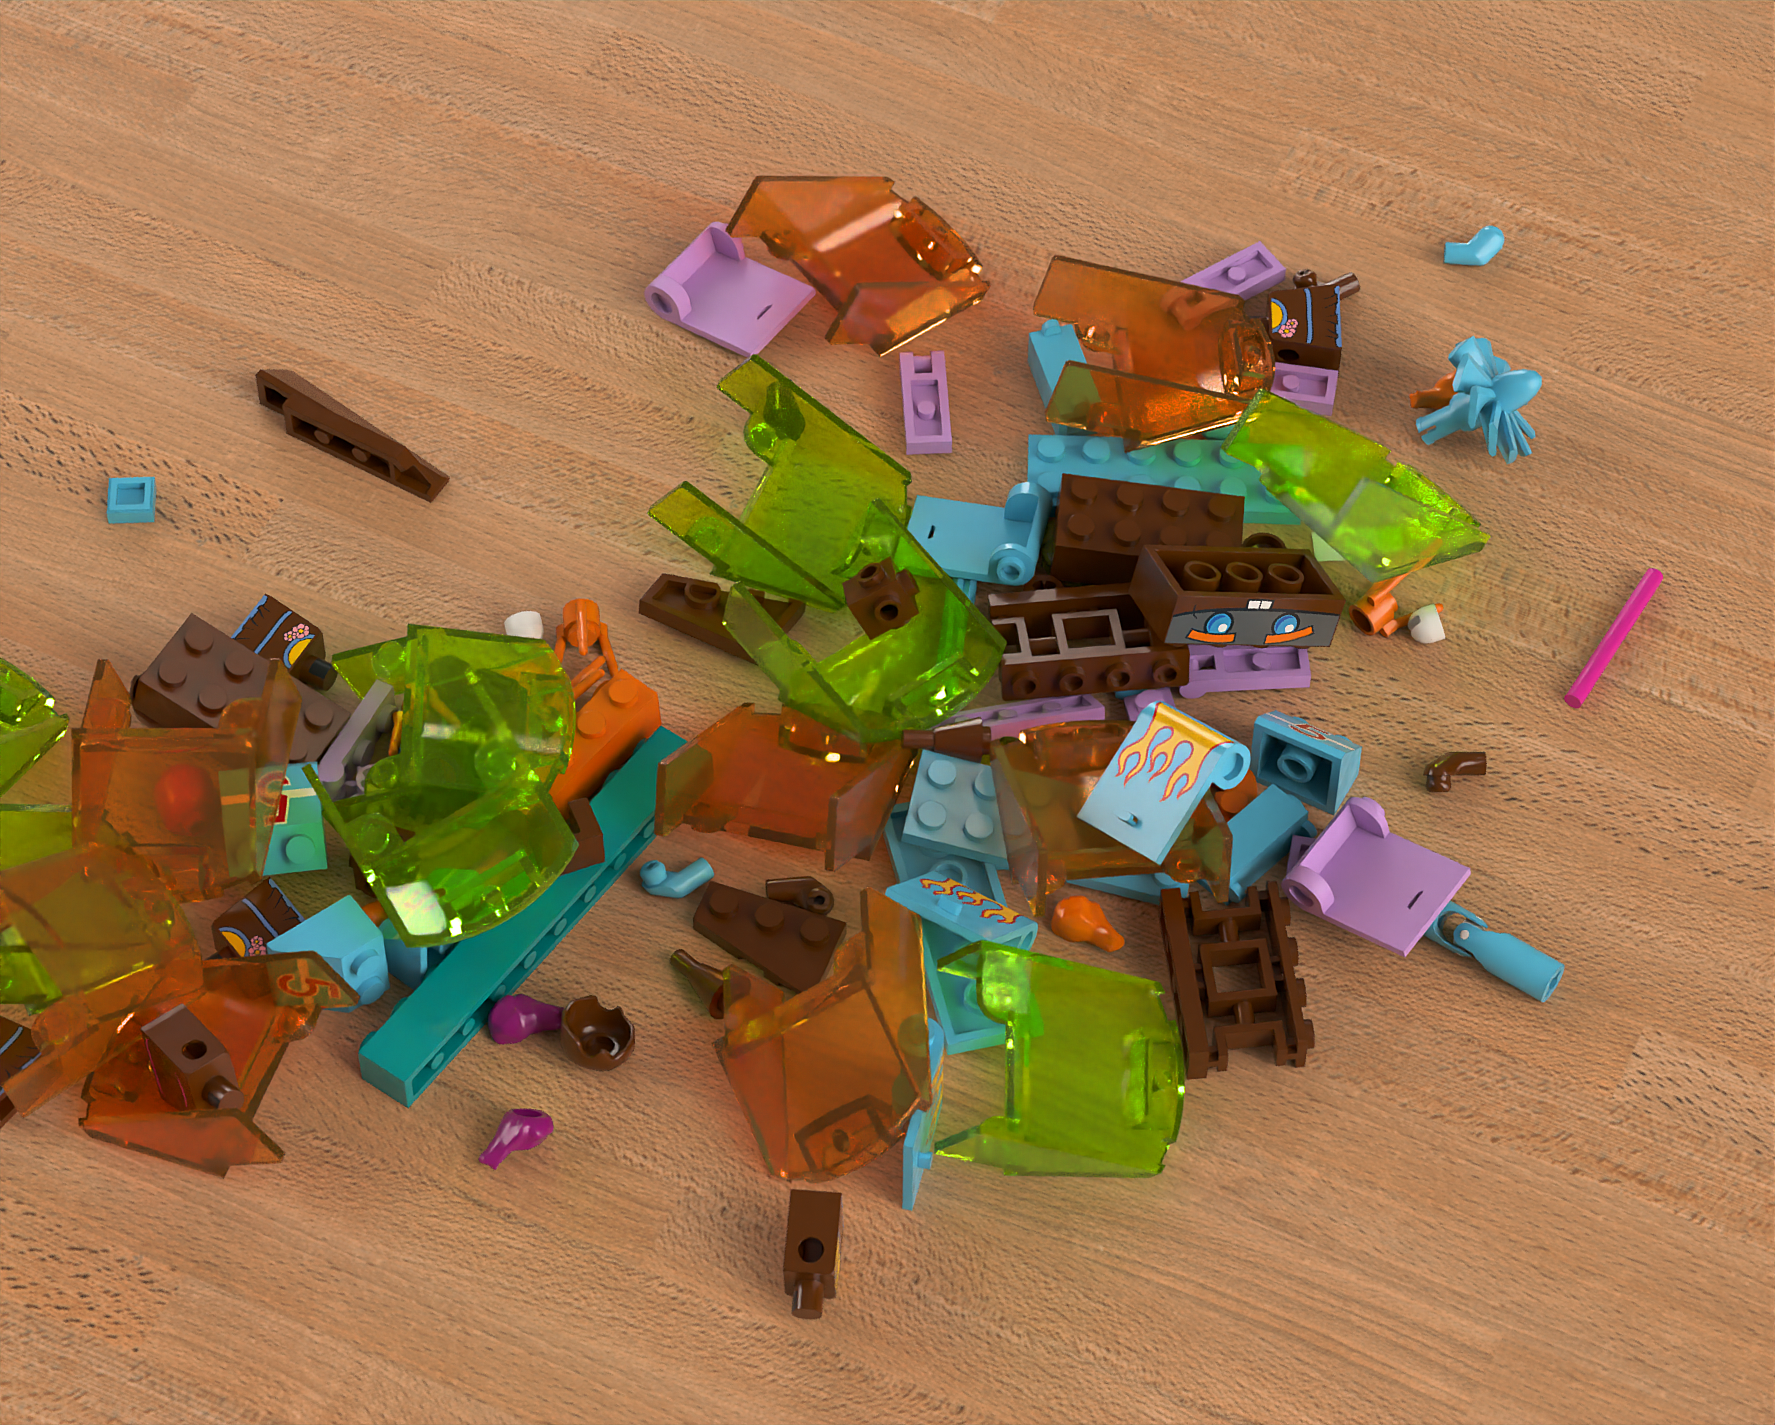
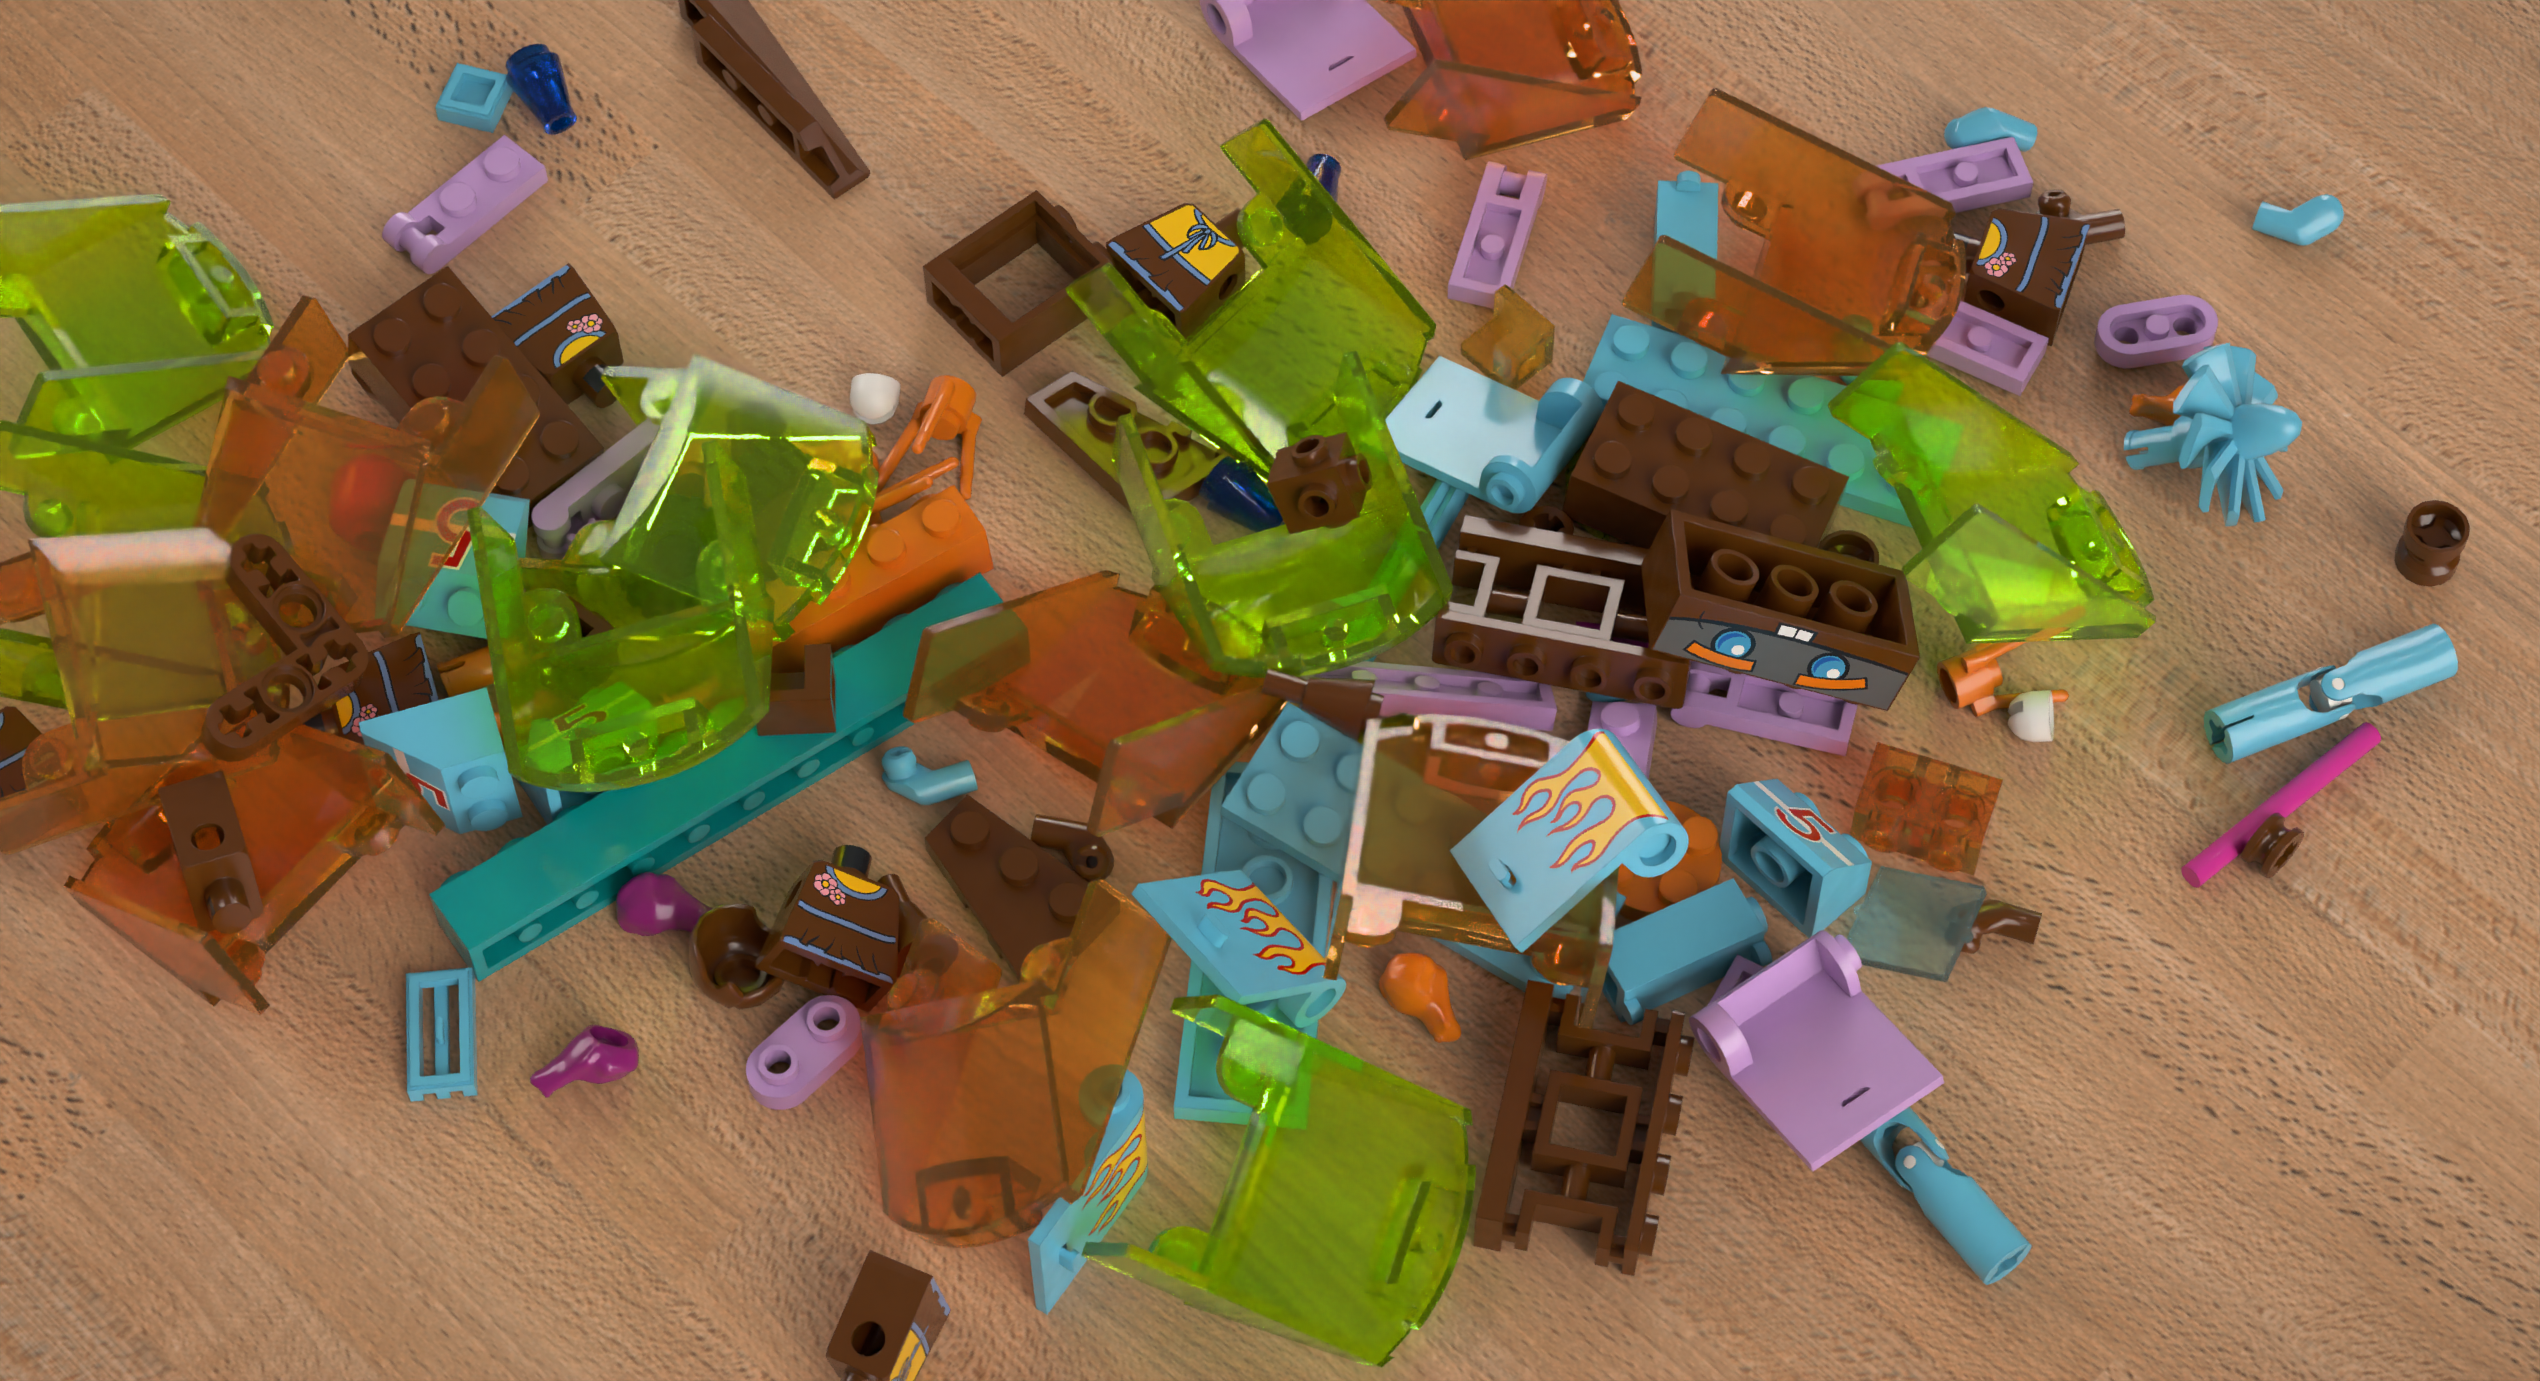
camera: 20 degrees right, 5 degrees up
none -> reddish brown beam [201,534,369,762]
none -> lavender plate [382,135,548,274]
none -> medium azure tile [406,967,478,1102]
none -> orange pin [437,637,523,697]
none -> clear blue cone [506,44,577,135]
none -> lavender plate [746,995,863,1110]
none -> reddish brown torso [755,845,900,1012]
none -> reddish brown window [923,190,1116,377]
none -> torso [1106,203,1257,349]
none -> cone [1199,456,1287,543]
none -> clear yellow panel [1461,284,1555,390]
none -> clear light blue piece [1847,866,1987,983]
none -> clear orange brick [1850,742,2003,876]
none -> medium azure arm [1944,107,2037,152]
none -> lavender plate [2094,295,2218,368]
none -> medium azure piece [2204,623,2458,764]
none -> reddish brown bush [2241,812,2304,878]
none -> reddish brown wheel [2394,500,2470,587]

